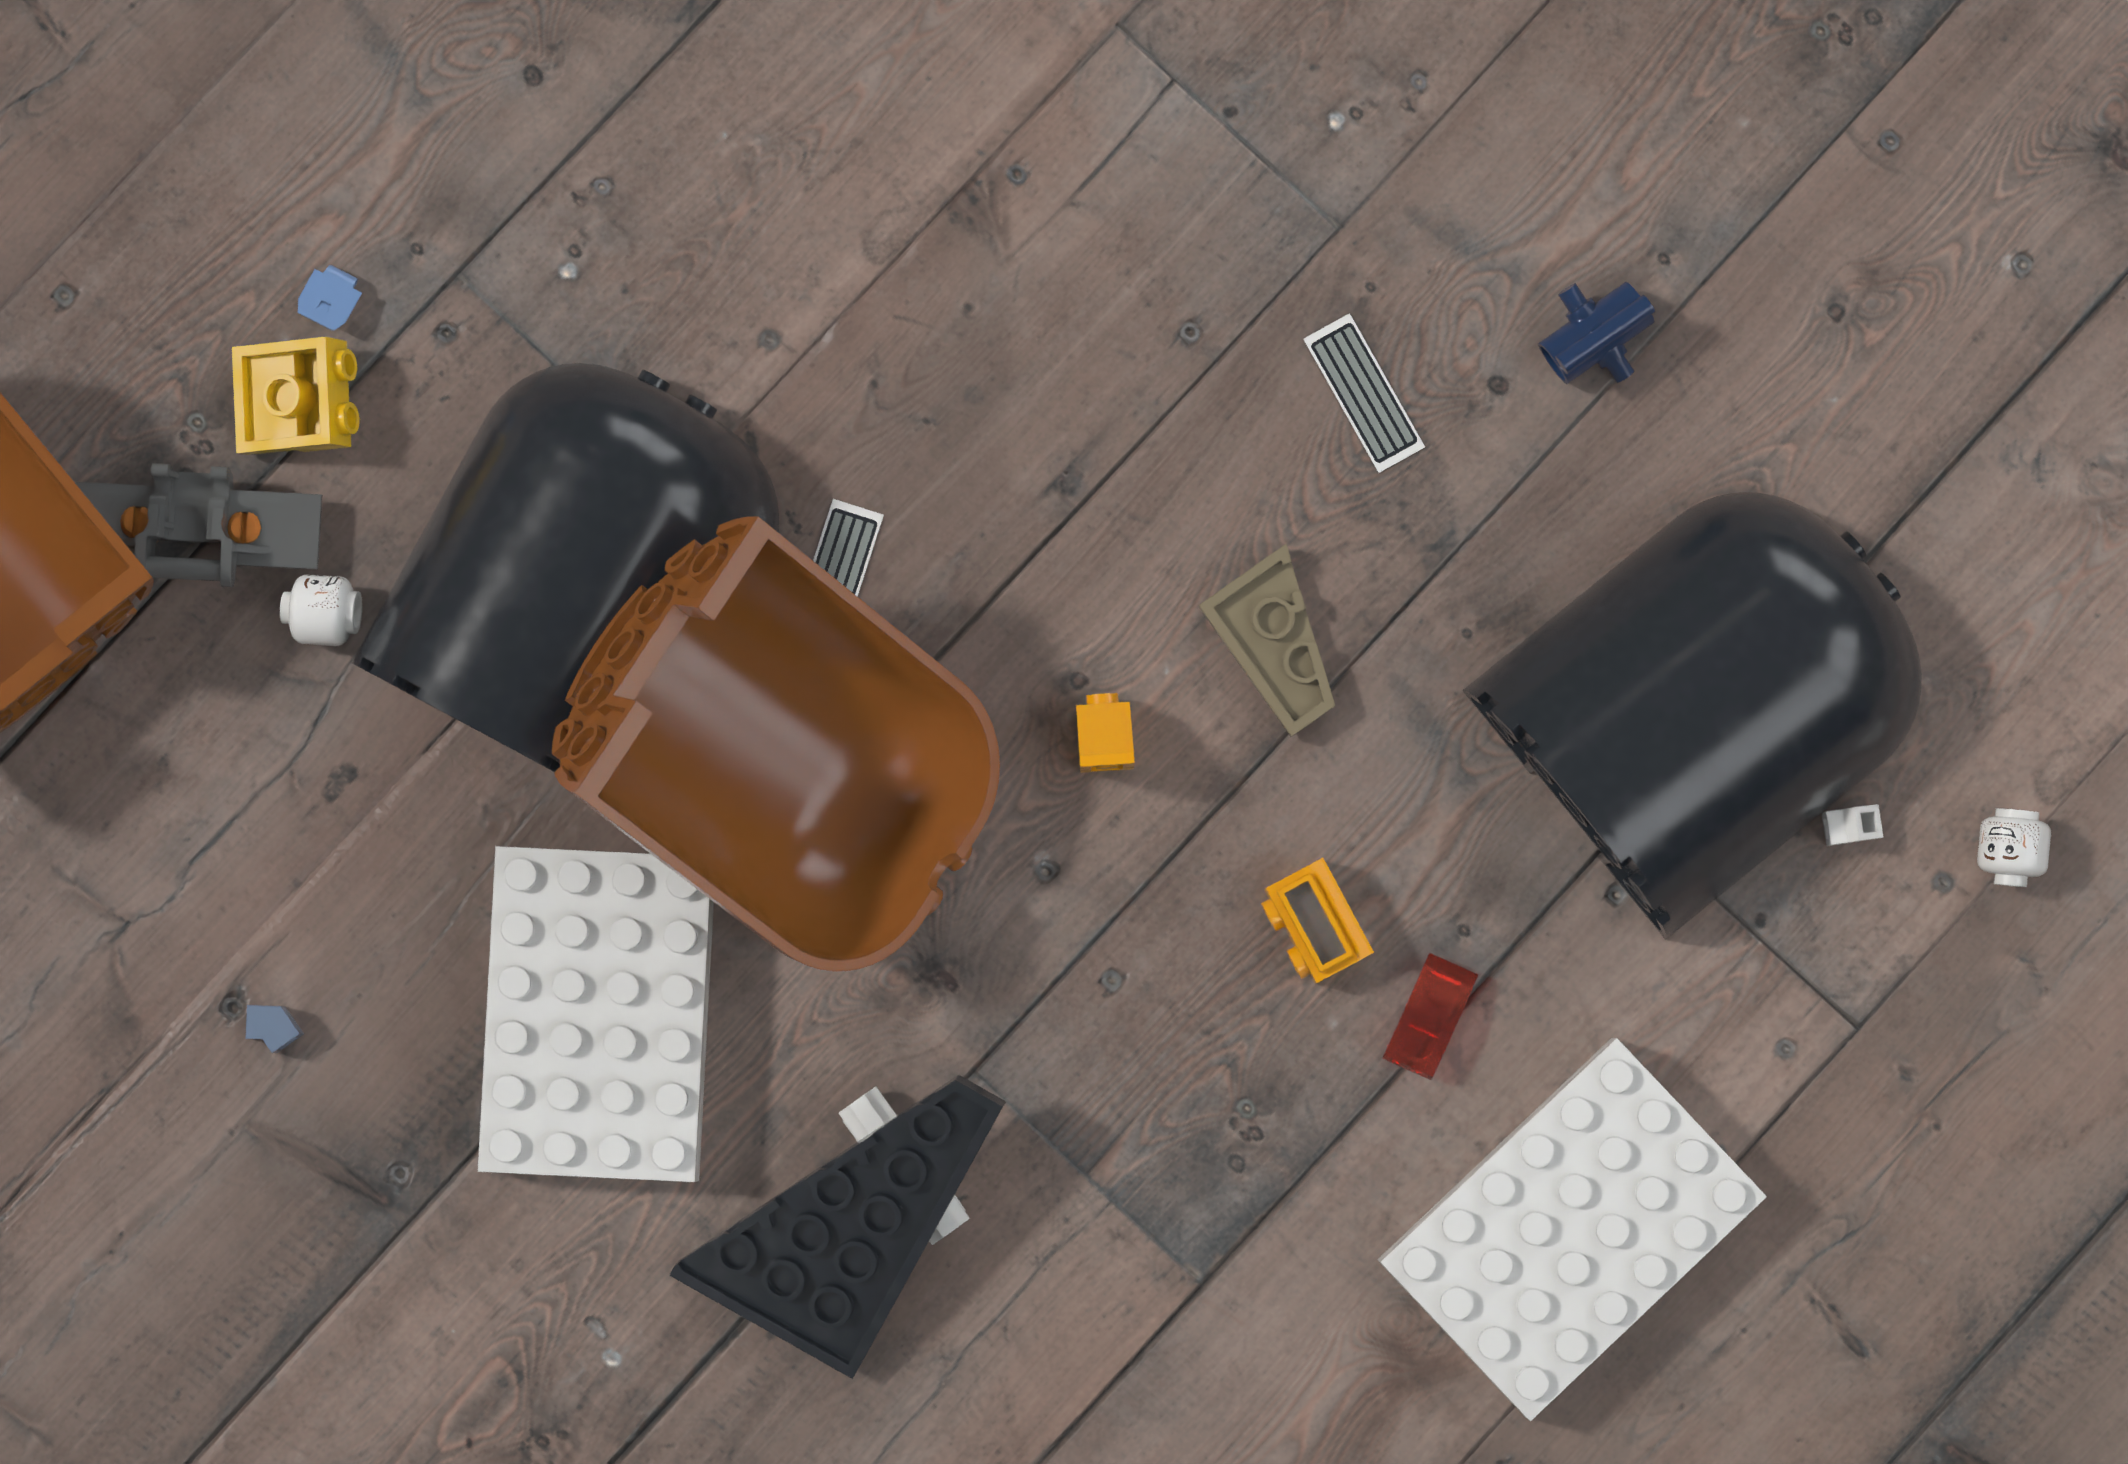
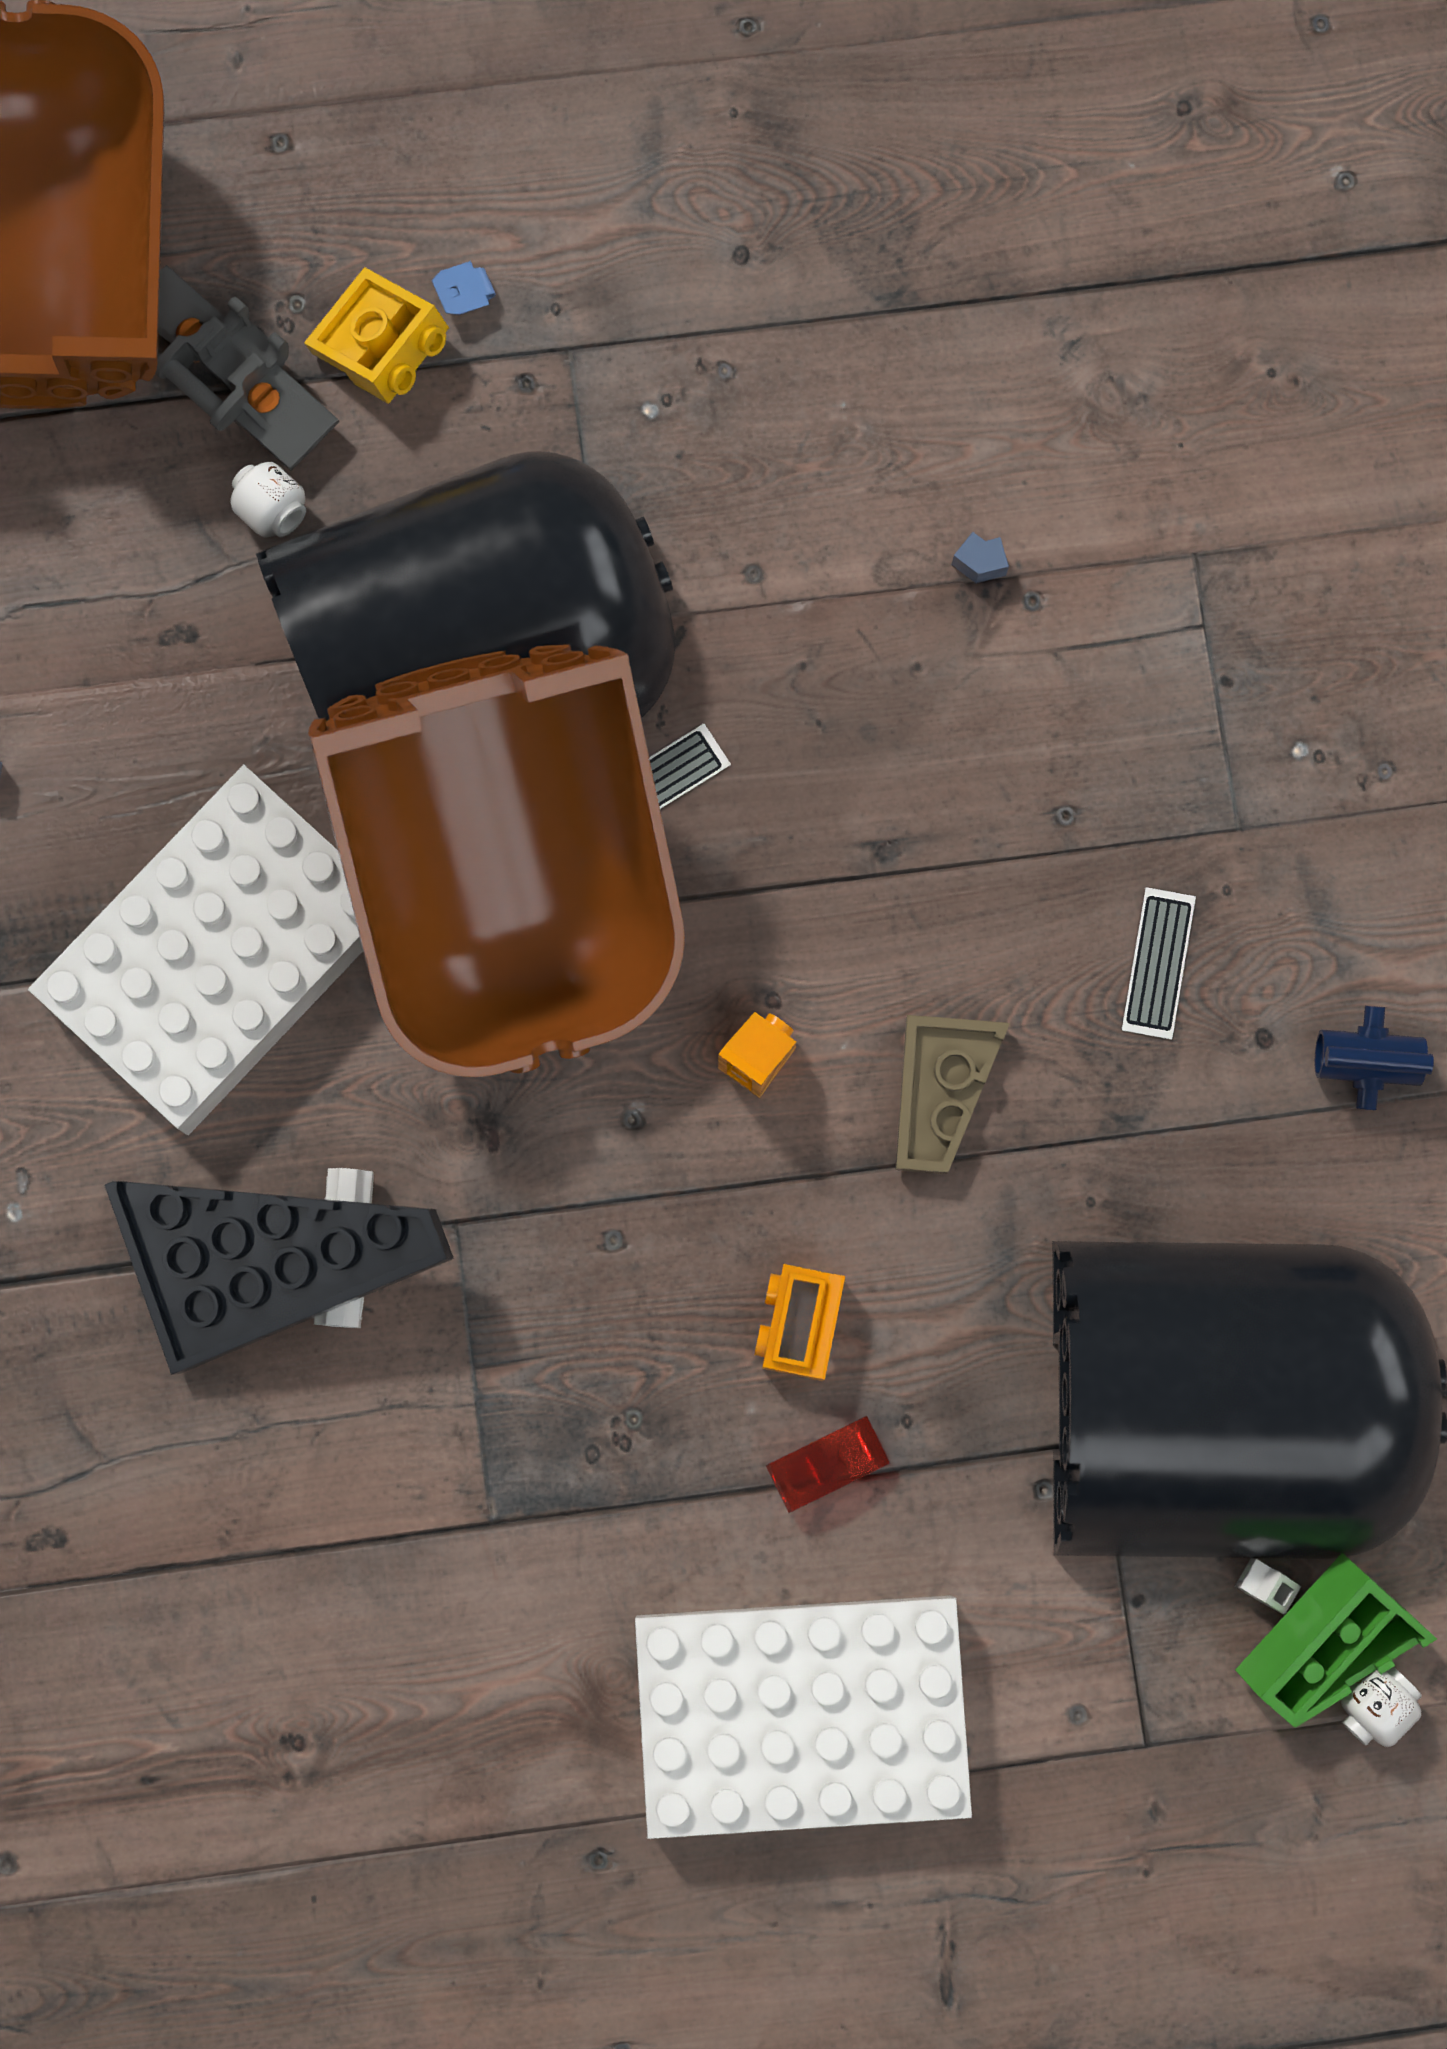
camera: 35 degrees right, 5 degrees down
none -> sand blue piece [951,532,1009,583]
none -> bright green wedge [1235,1553,1437,1728]

